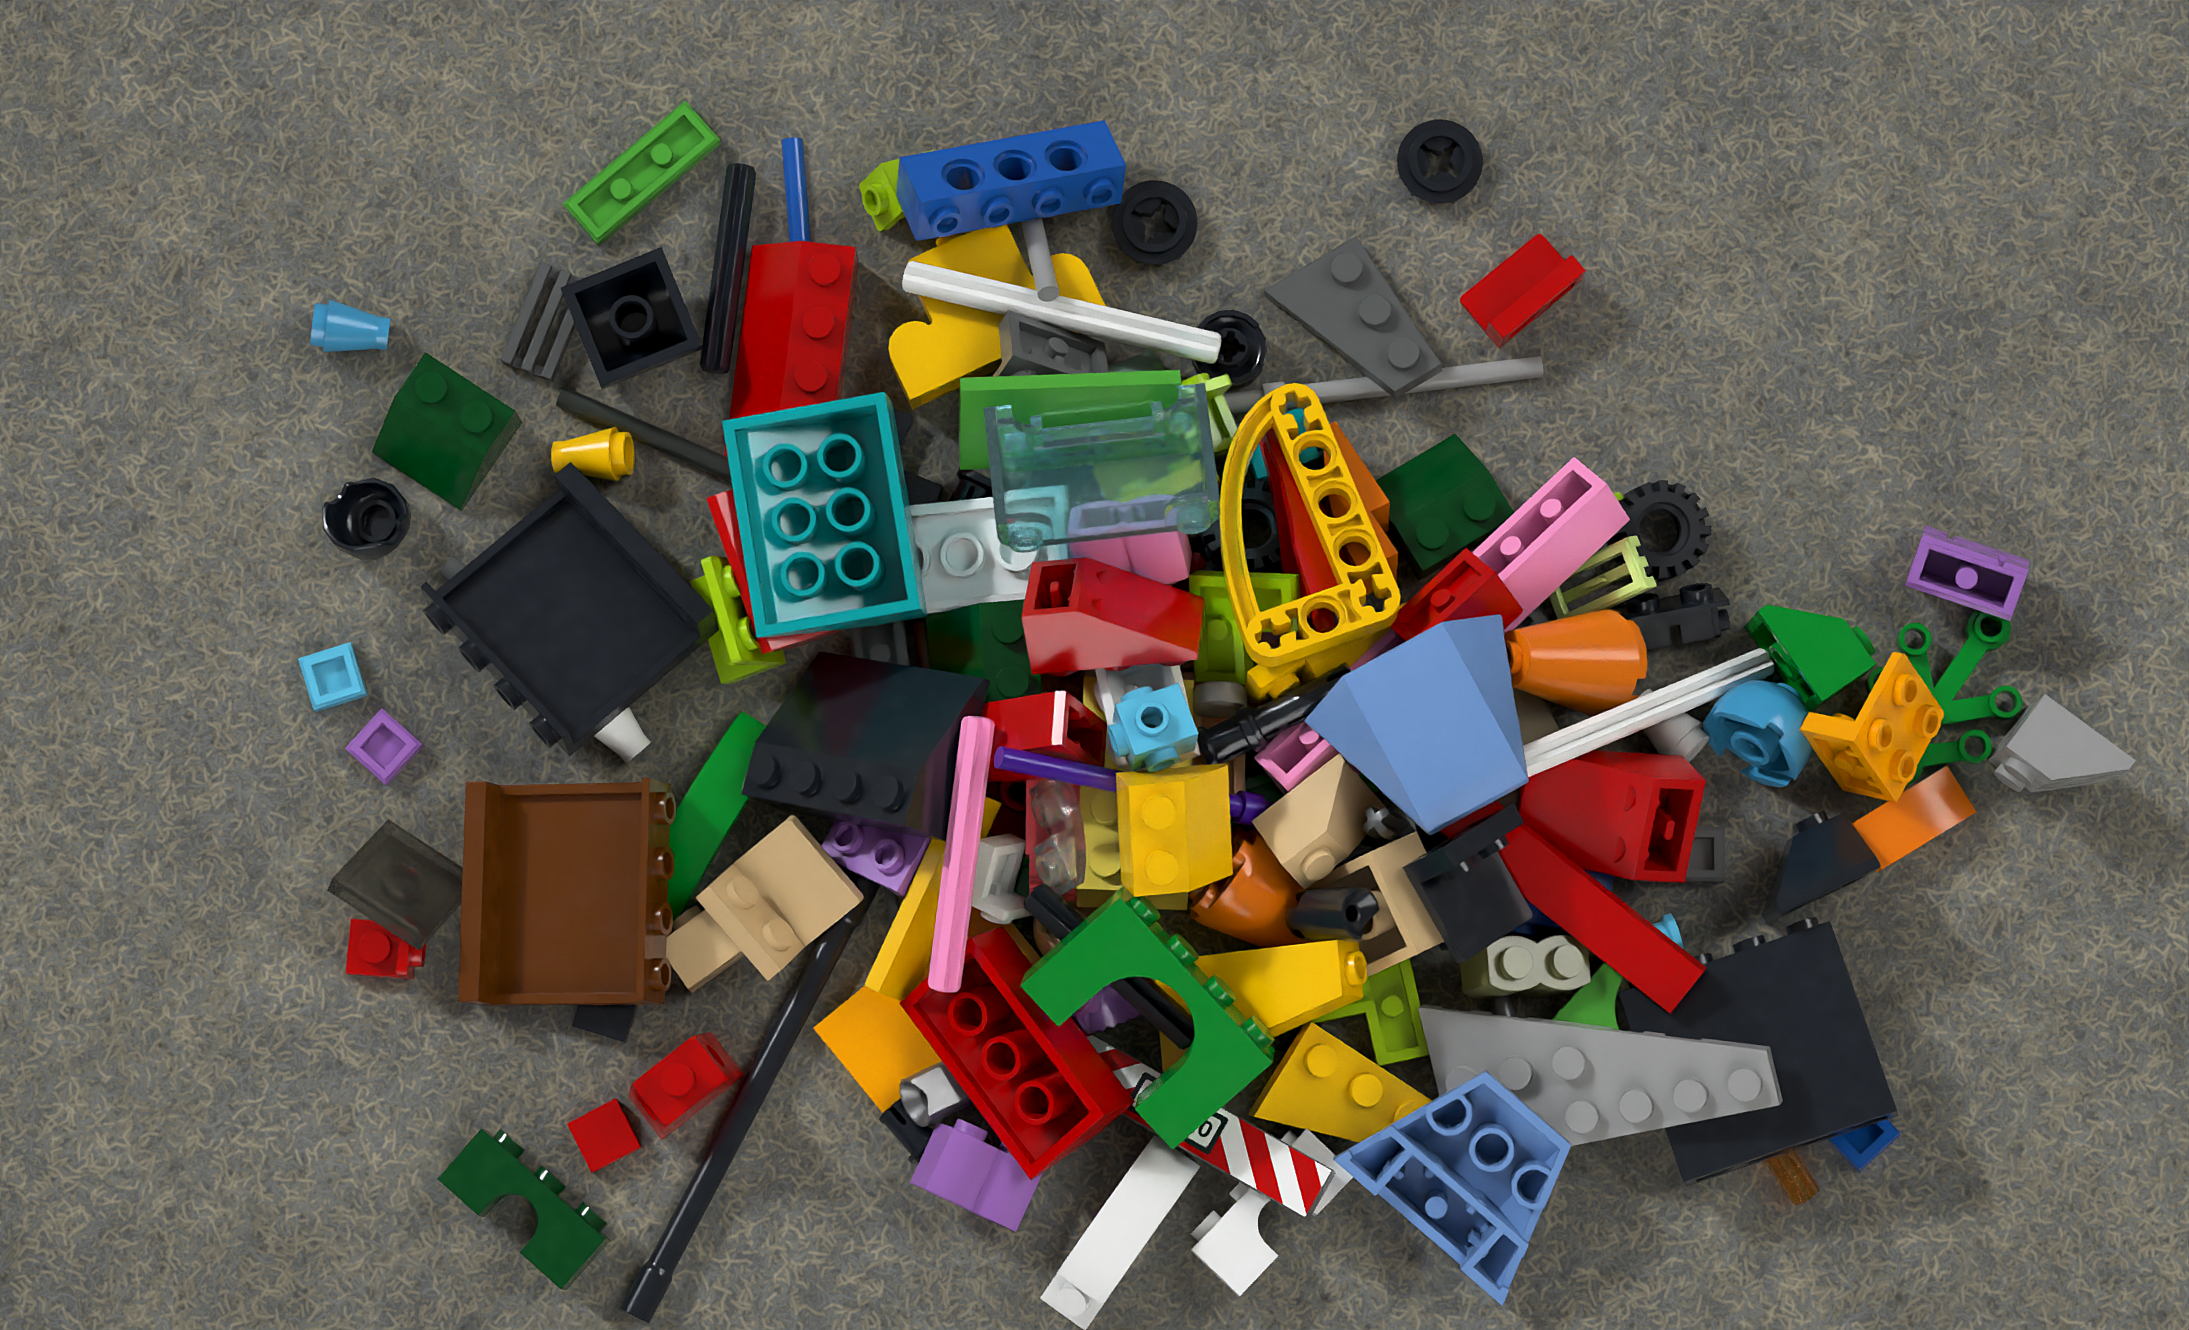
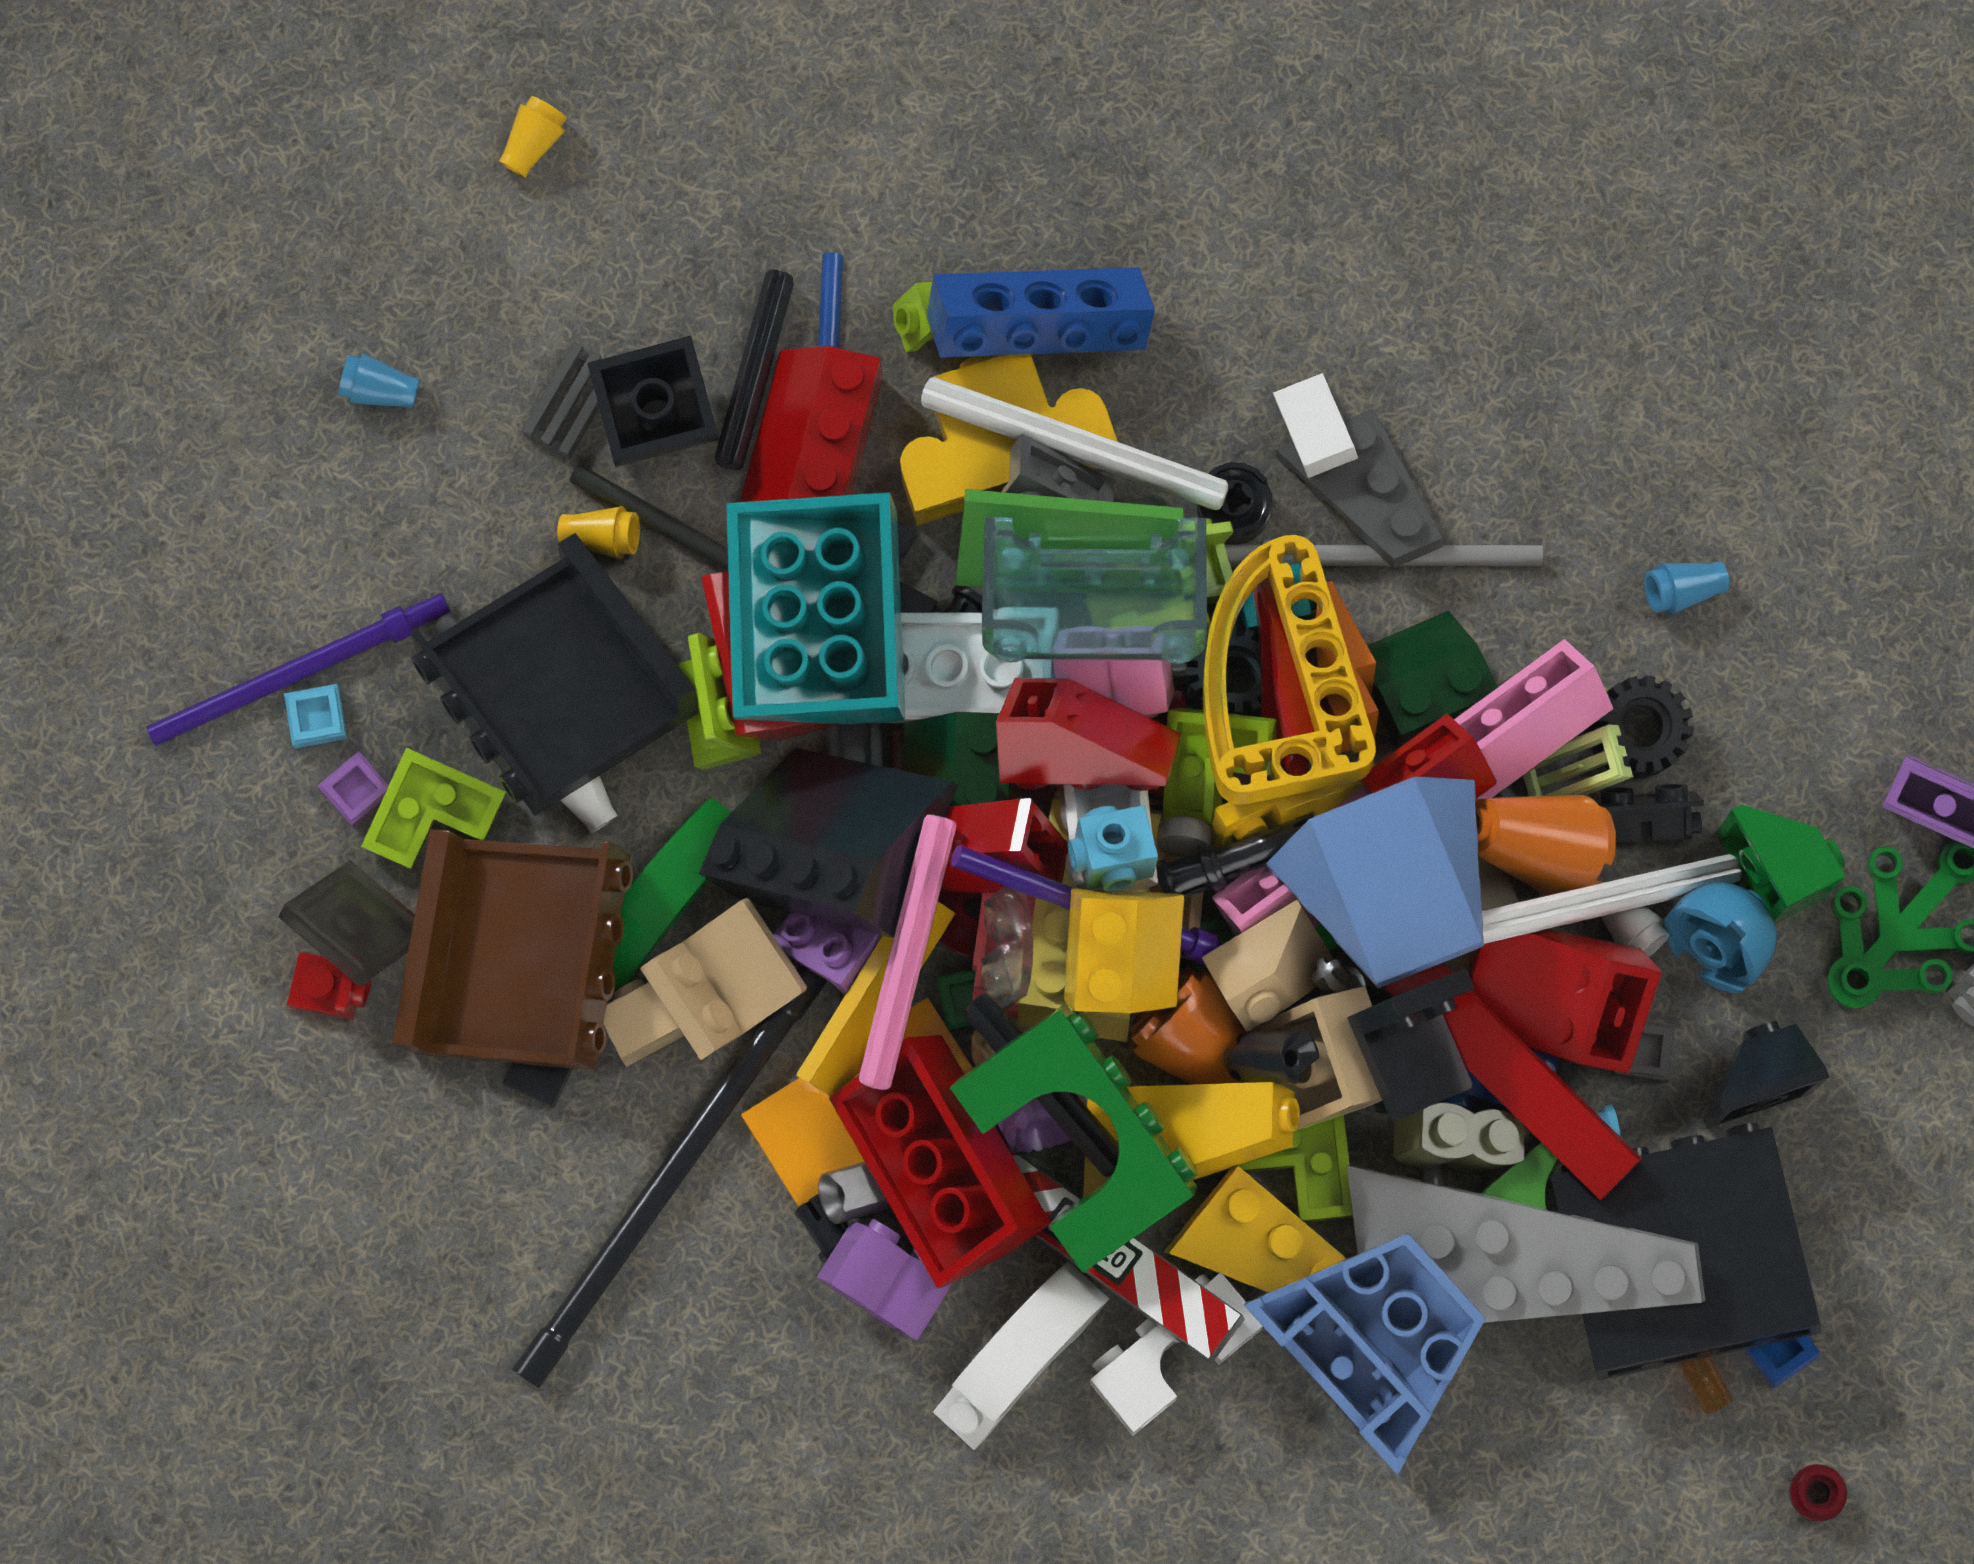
camera: 10 degrees right, 5 degrees down
black hair [322,478,411,560] -> none
dark green slope [372,352,523,511] -> none
dark green arch [437,1128,611,1290] -> none
bright green tile [563,101,721,246] -> none
red tile [567,1098,642,1174] -> none
red torso [628,1032,745,1140] -> none
white bracket [971,833,1032,924] -> none
light grey bar [1021,218,1059,302] -> none
black gear [1112,180,1198,267] -> none
black gear [1397,119,1483,206] -> none
red panel [1460,234,1586,349] -> none
light orange bracket [1799,652,1944,803] -> none
orange slope [1852,766,1976,873] -> none
none -> dark purple bar [146,593,451,746]
none -> lime plate [361,748,507,870]
none -> yellow cone [498,96,567,178]
none -> white tile [1273,373,1358,478]
none -> dark azure cone [1644,561,1730,616]
none -> dark red plate [1789,1464,1847,1522]

